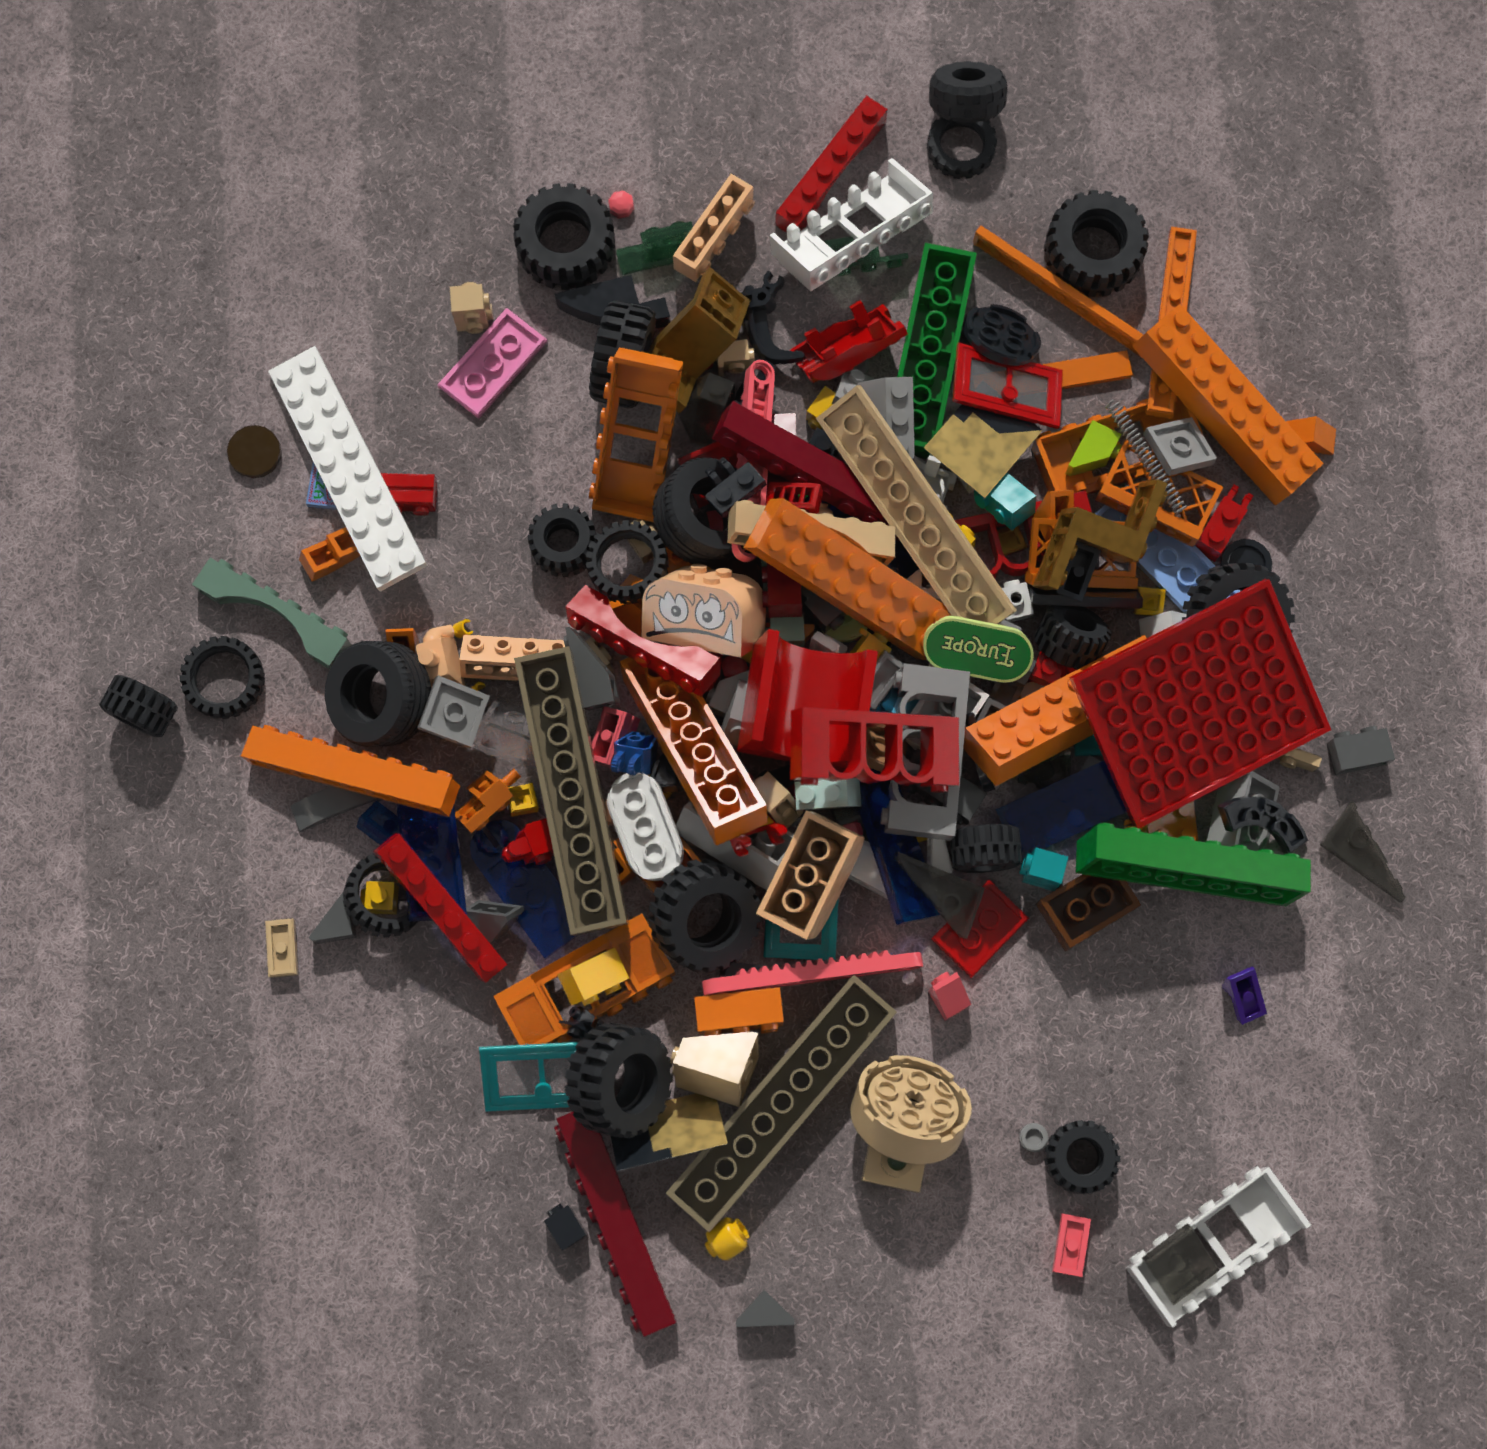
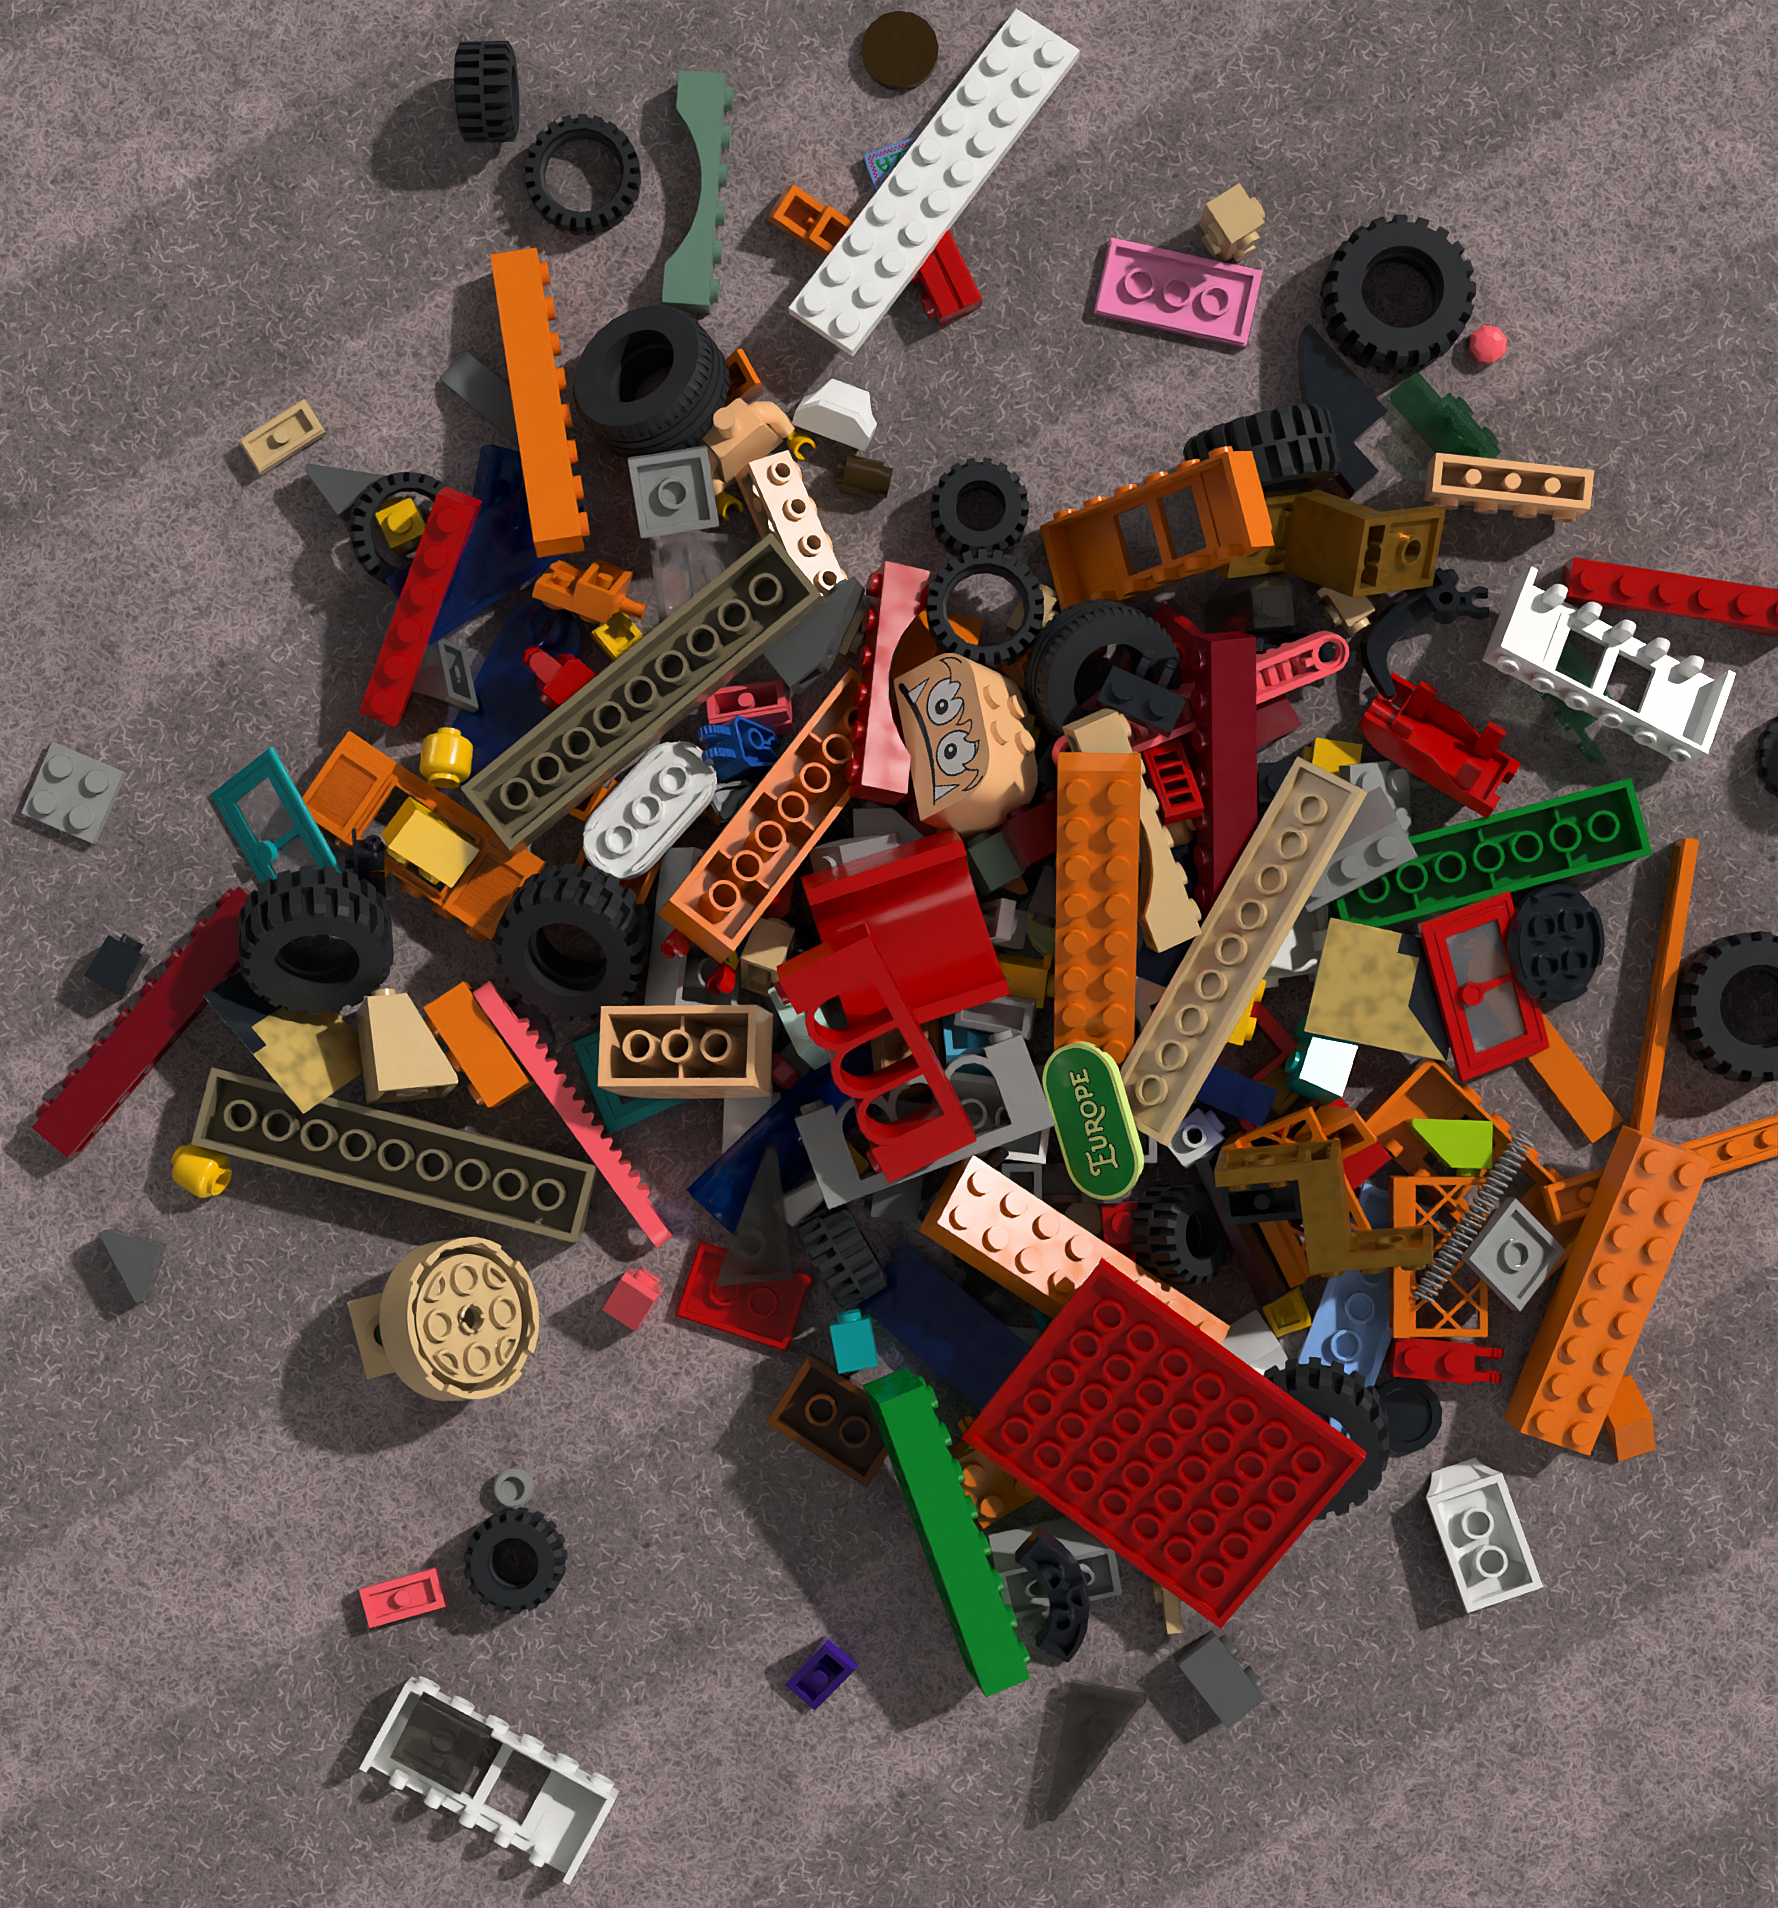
camera: 70 degrees right, 10 degrees up
none -> light grey plate [21,741,127,844]
none -> yellow head [419,727,473,789]
none -> white slope [792,378,877,451]
none -> dark brown brick [834,454,893,500]
none -> clear blue brick [1194,1064,1277,1128]
none -> white slope [1426,1457,1543,1613]

